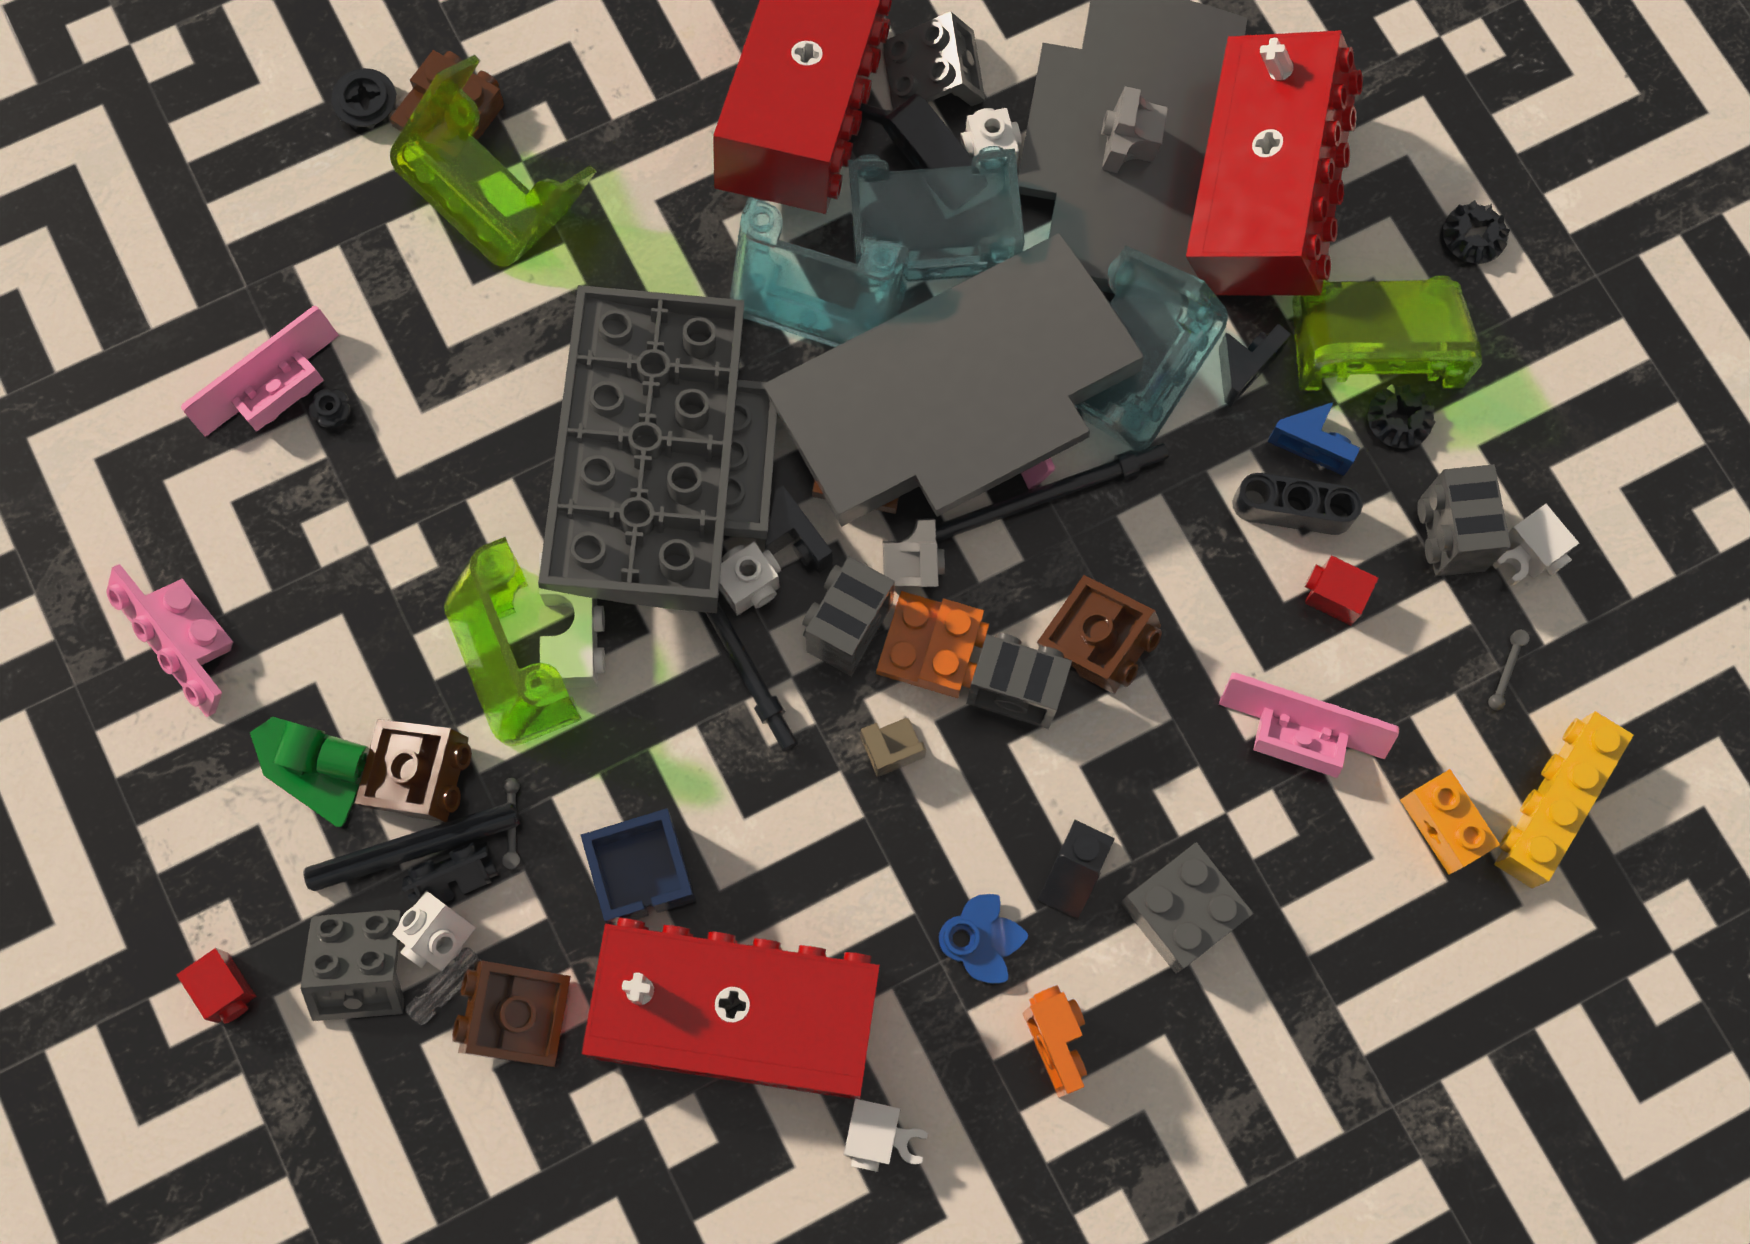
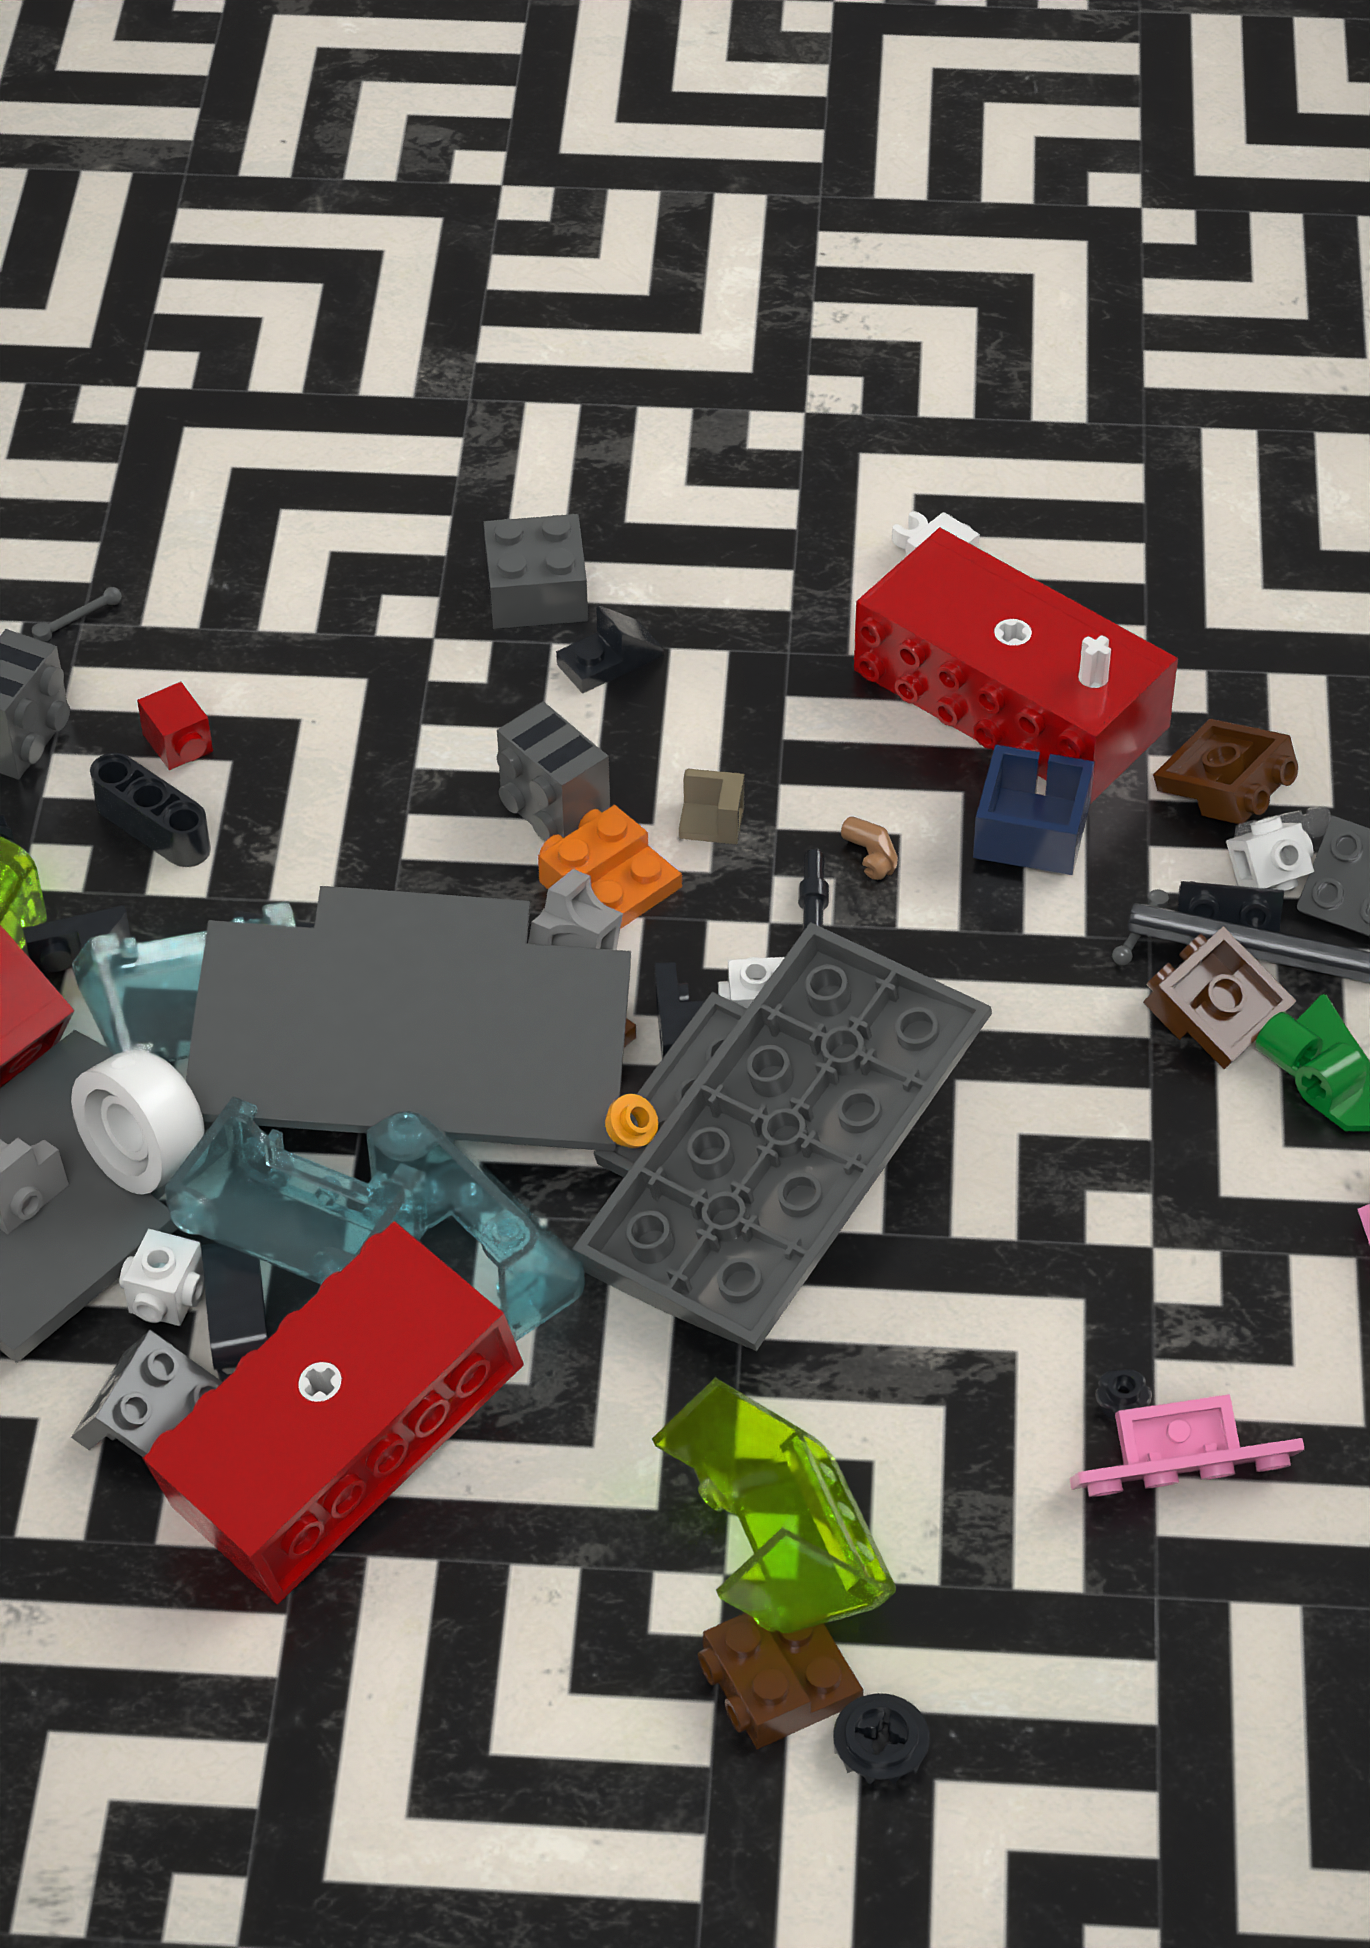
camera: 145 degrees left, 25 degrees down
clear neon green windscreen [444,537,582,746] -> none
arch [539,553,605,689] -> none
dark grey brick [802,556,895,677] -> none
blue plate [939,894,1028,984] -> none
orange plate [1022,985,1087,1098] -> none
reddish brown plate [1037,575,1162,694] -> none
bright pink bracket [1219,673,1399,778] -> none
blue slope [1267,403,1360,476] -> none
light orange brick [1400,769,1500,875] -> none
yellow brick [1494,711,1634,888] -> none
none -> white piece [71,1049,205,1195]
none -> light orange plate [605,1094,658,1148]
none -> medium nougat arm [841,816,898,880]

